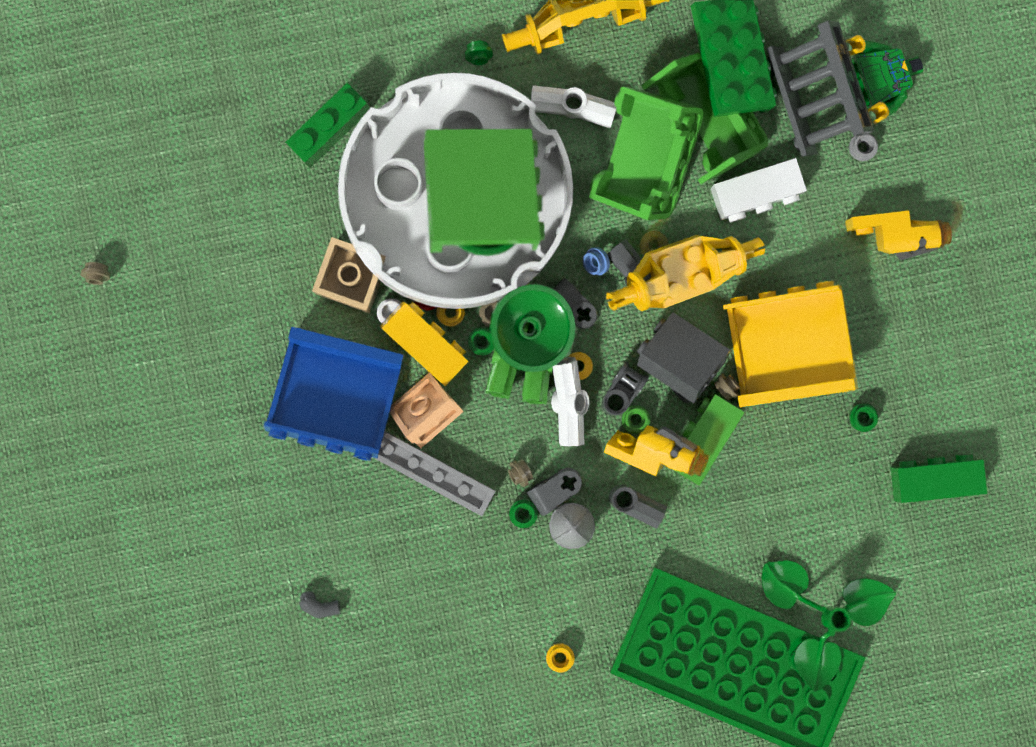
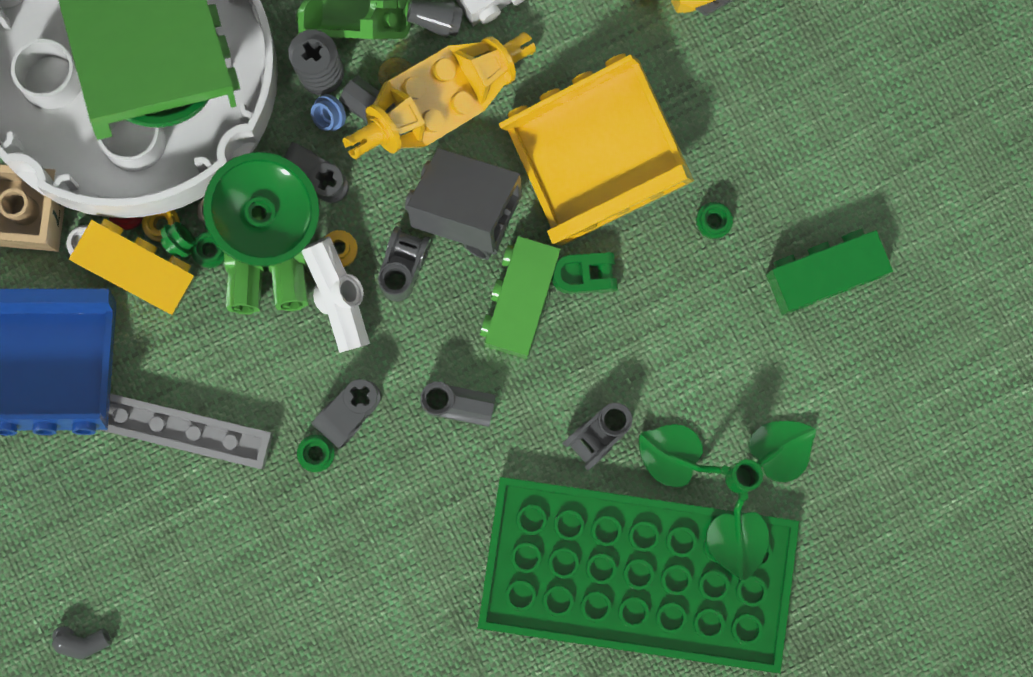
camera: 20 degrees left, 5 degrees down
light nougat bracket [390,372,464,448] -> none
dark tan plate [508,459,533,487] -> none
yellow plate [546,643,575,672] -> none
light grey helmet [549,503,595,549] -> none
yellow plate [604,425,710,477] -> none
bright green plate [622,405,650,434] -> none
dark tan plate [714,374,740,401] -> none
none -> green plate [160,222,196,257]
none -> dark grey piece [288,30,344,95]
none -> dark grey cone [406,0,462,38]
none -> green plate [551,252,618,294]
none -> dark grey piece [562,403,633,471]

